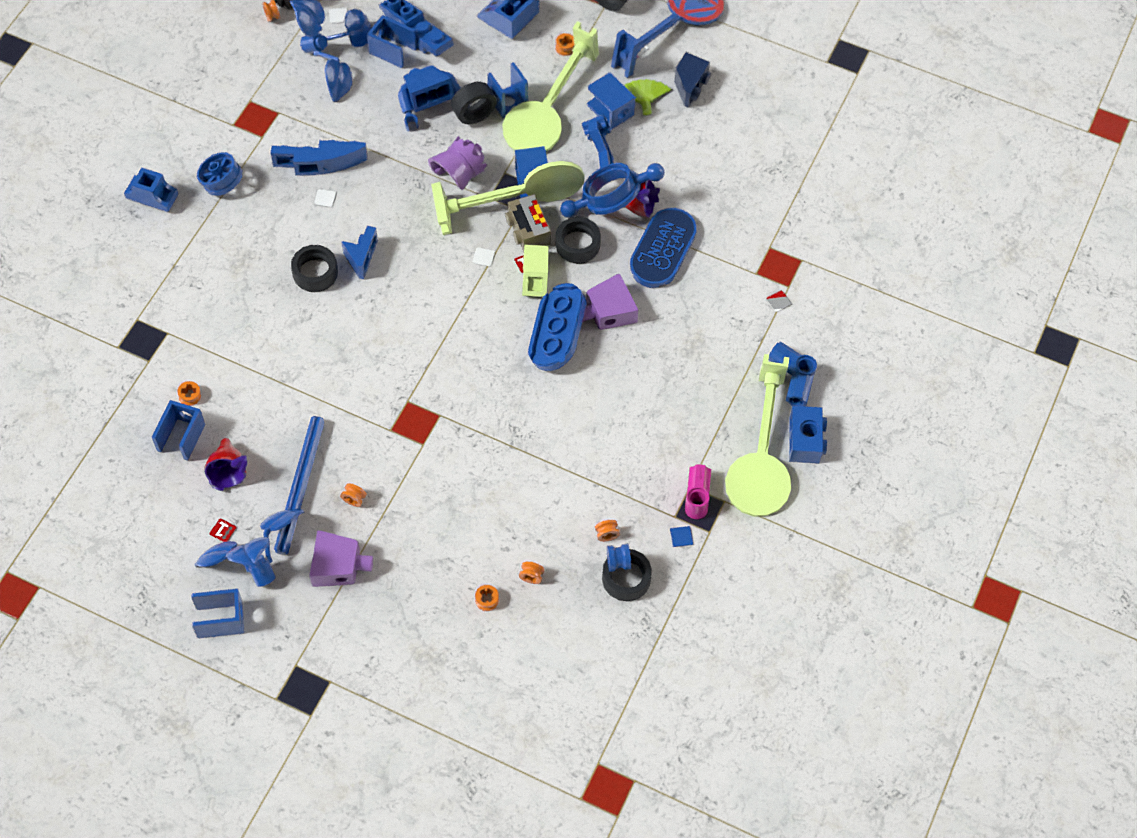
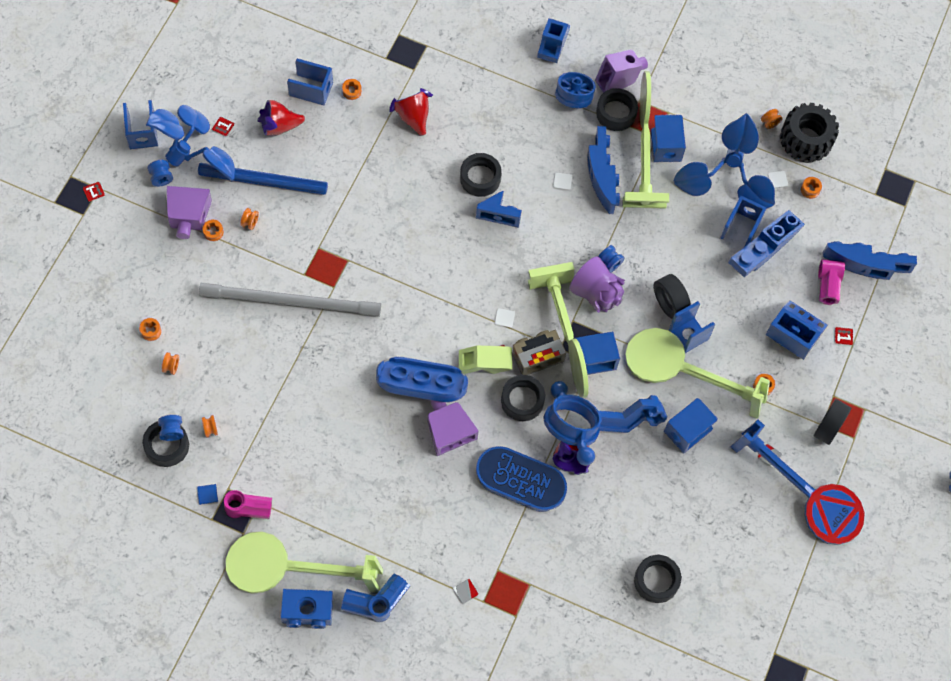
camera: 85 degrees right, 5 degrees up
blue torso [398,65,470,131] -> none
lime hand [624,79,671,115] -> none
dark blue slope [674,52,711,108] -> none
none -> red sticker [83,182,105,202]
none -> blue wheel [147,160,173,187]
none -> light grey piece [199,282,381,317]
none -> orange bush [203,219,224,241]
none -> red hat [389,88,433,136]
none -> medium lavender torso [595,50,648,93]
none -> black tyre [596,88,638,131]
none -> blue wheel [598,245,625,273]
none -> yellowish green piece [622,71,669,209]
none -> black tyre [634,554,682,603]
none -> blue piece [651,115,686,162]

